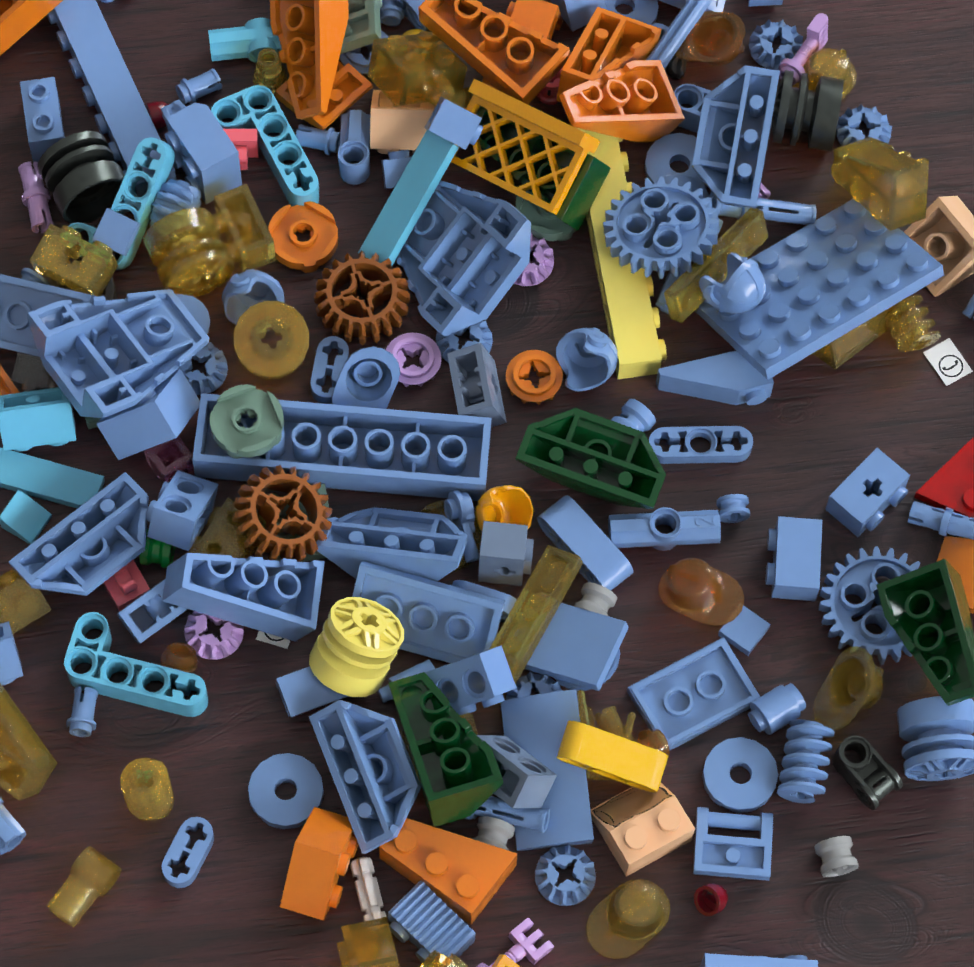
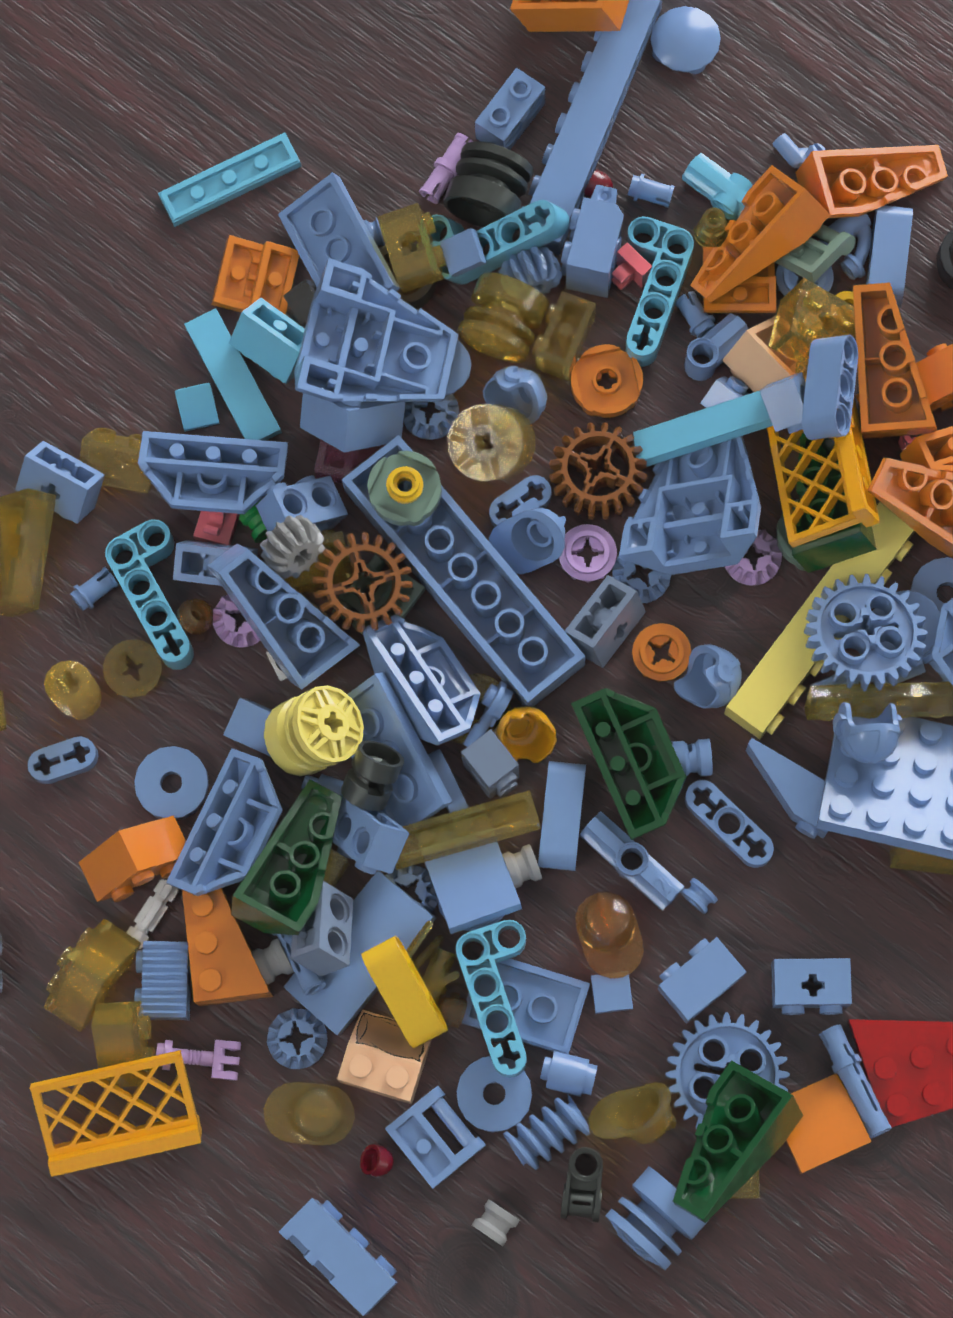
camera: 55 degrees right, 10 degrees up
none -> clear yellow gear [103,640,163,698]
none -> light grey gear [260,515,325,579]
none -> pearl dark grey wheel [341,740,404,811]
none -> yellow plate [386,466,424,504]
none -> medium azure beam [456,920,527,1078]
none -> medium blue beam [802,335,858,440]

